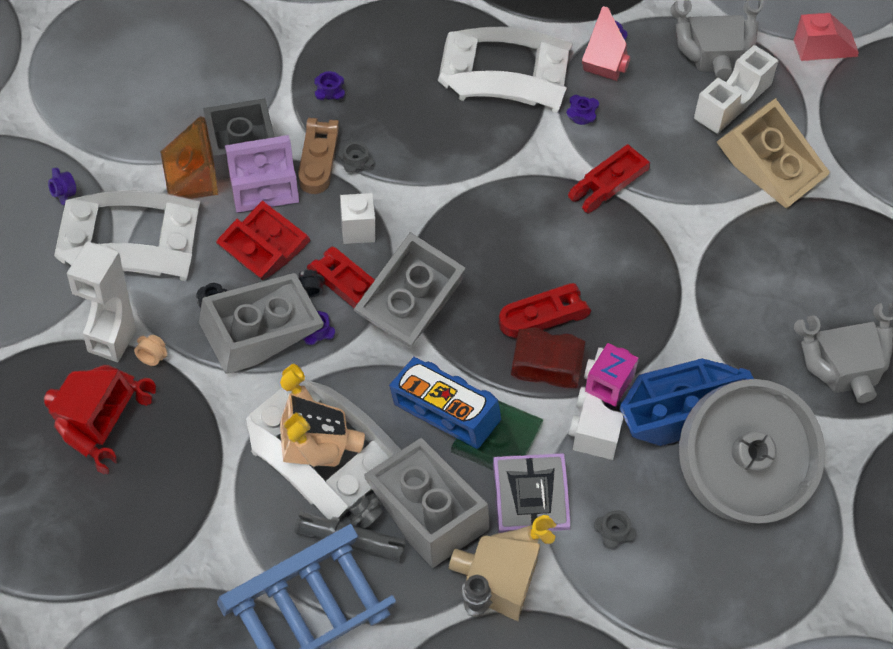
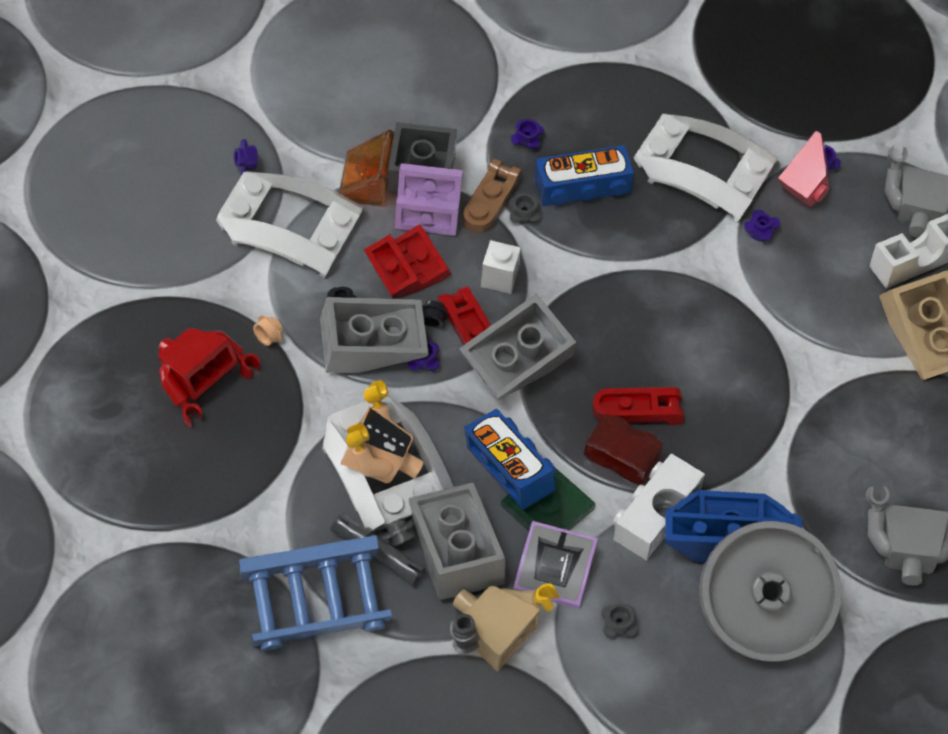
camera: 20 degrees right, 0 degrees up
white arch [67,241,136,362] -> none
red hinge [568,144,651,213] -> none
dark pink brick [585,343,639,407] -> none
none -> brick [534,145,634,206]

